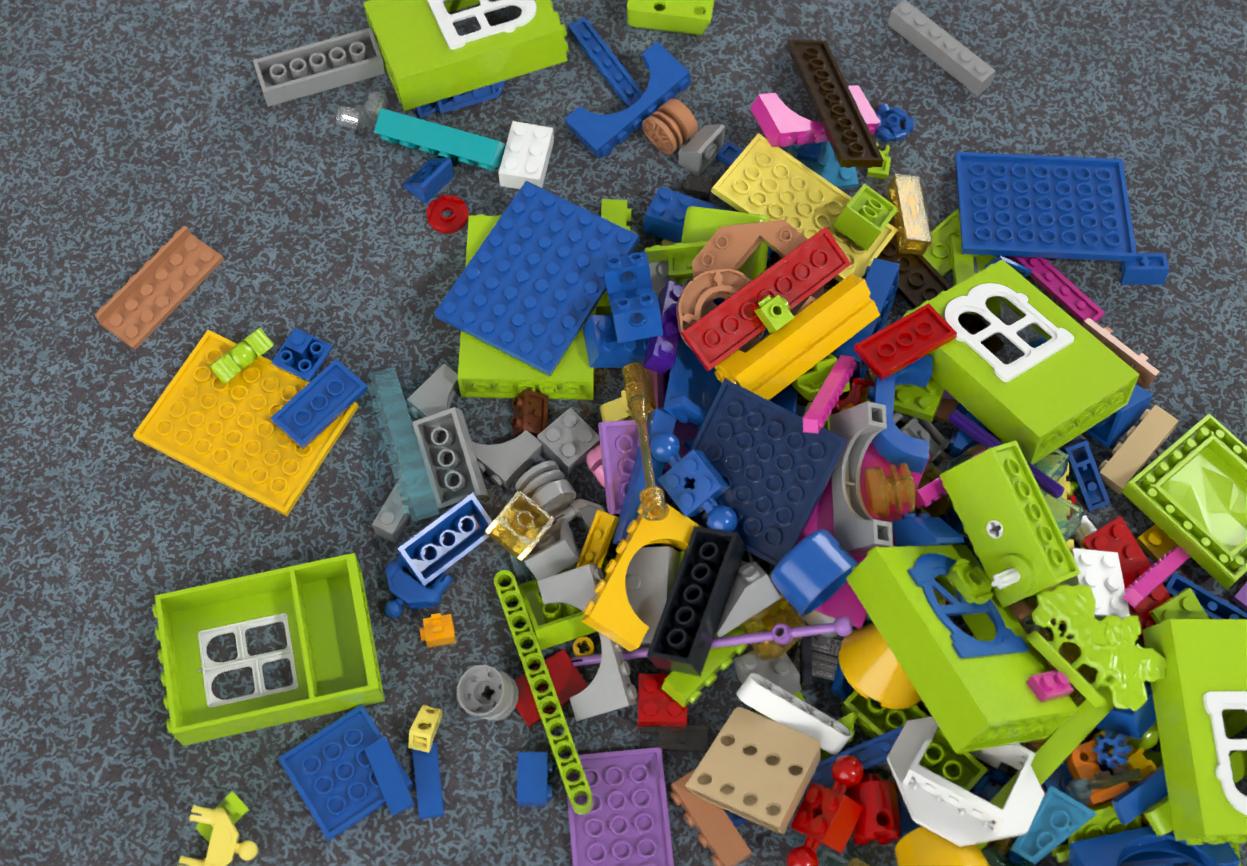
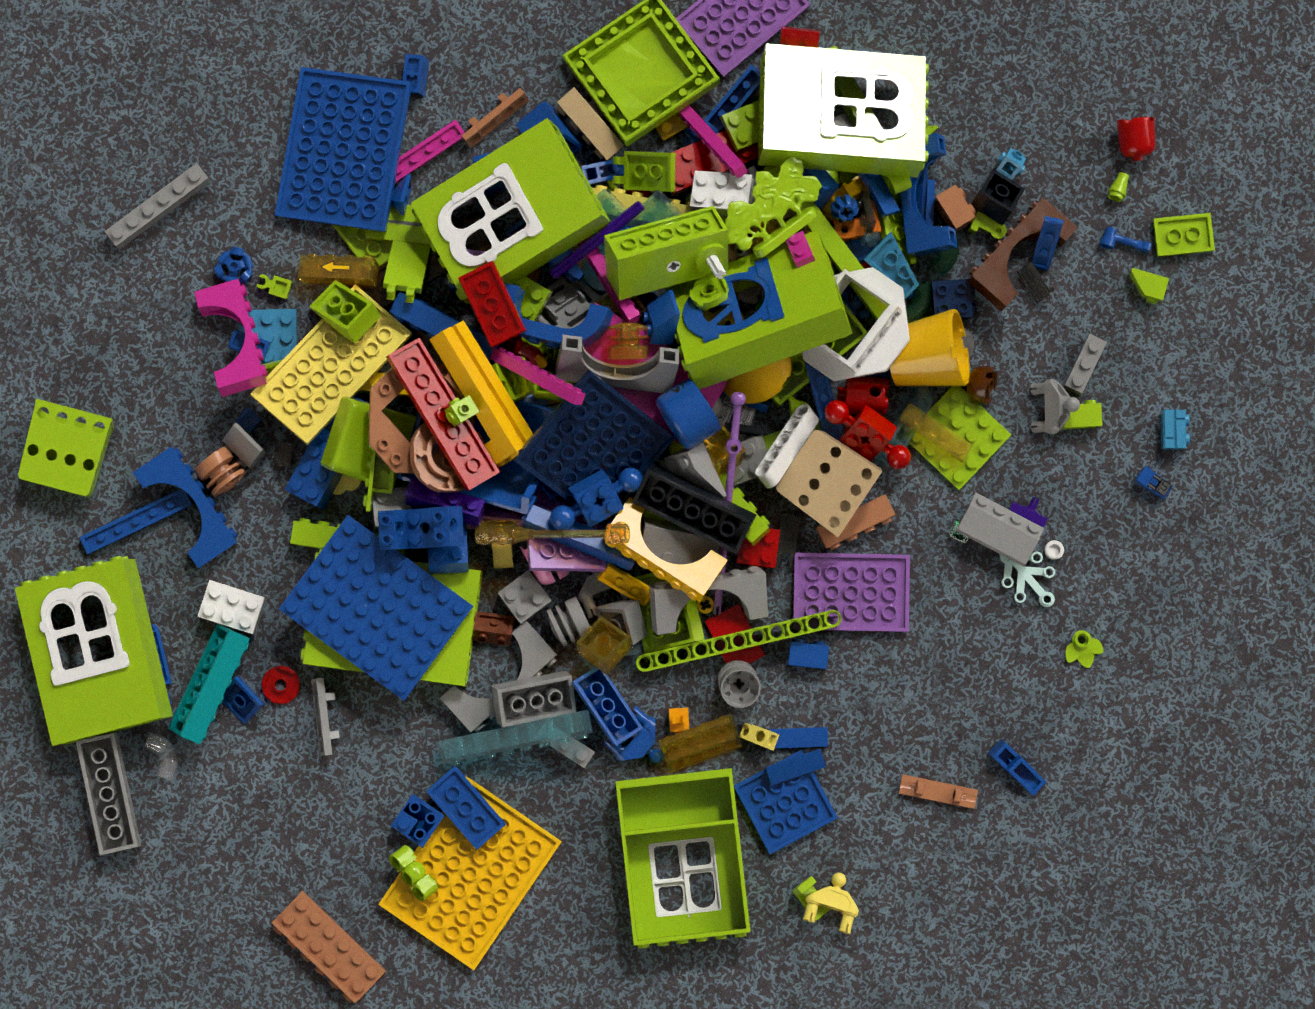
camera: 85 degrees left, 20 degrees up
dark brown plate [786,40,884,168] -> none
none -> light grey hinge [311,678,340,756]
none -> lime tile [383,240,431,303]
none -> lime tile [613,151,676,192]
none -> clear yellow brick [658,714,742,773]

